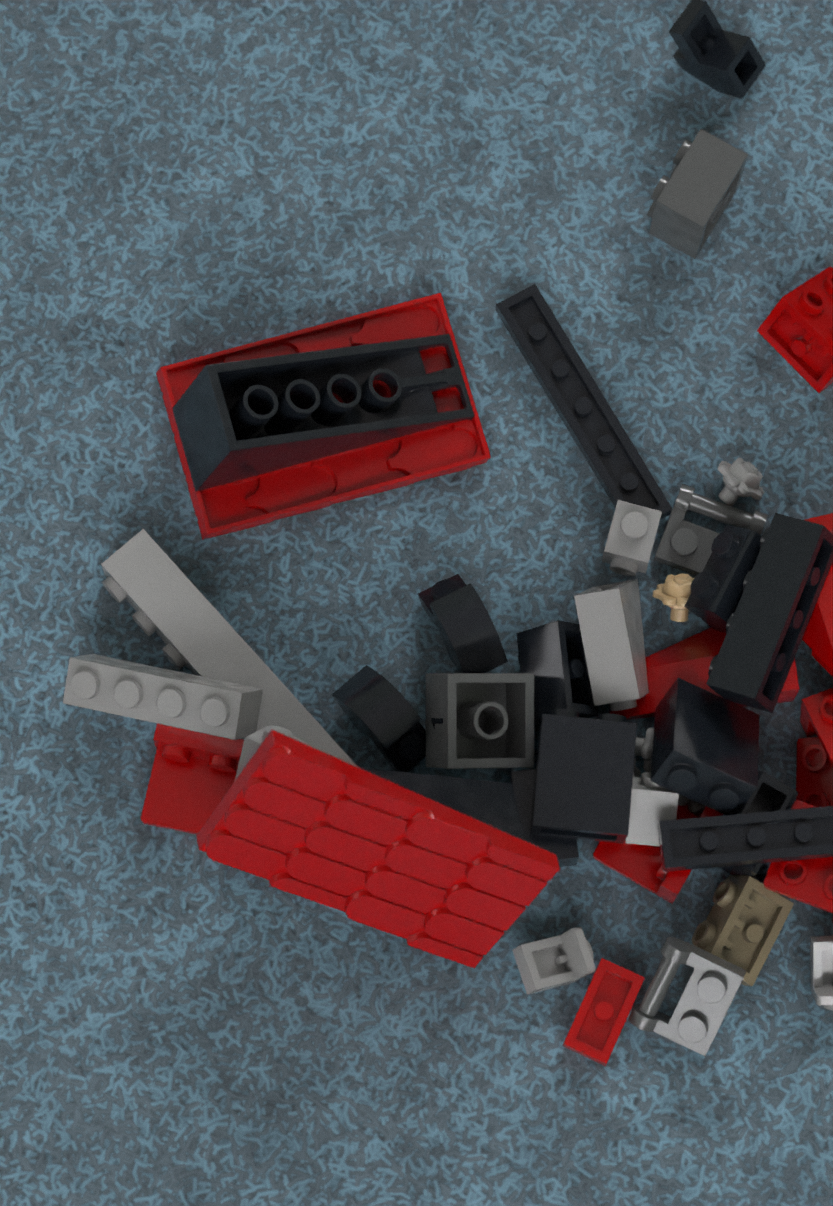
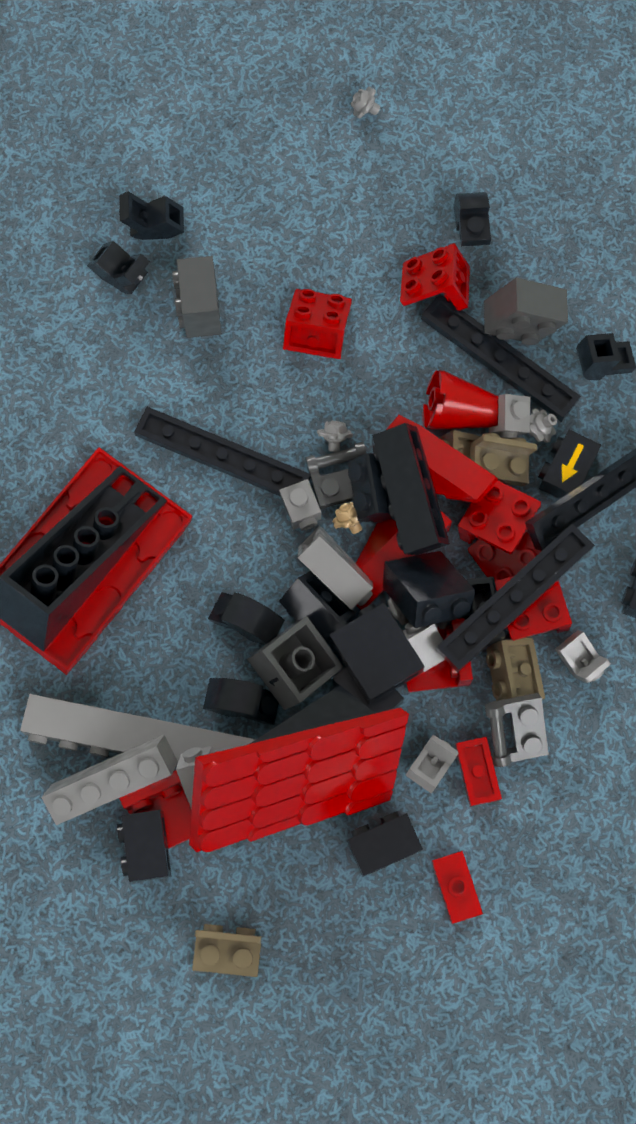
camera: 35 degrees left, 0 degrees up
none -> black brick [87,241,150,294]
none -> black brick [117,810,172,882]
none -> dark tan bracket [192,924,262,977]
none -> black brick [347,811,423,877]
none -> red plate [431,851,483,924]

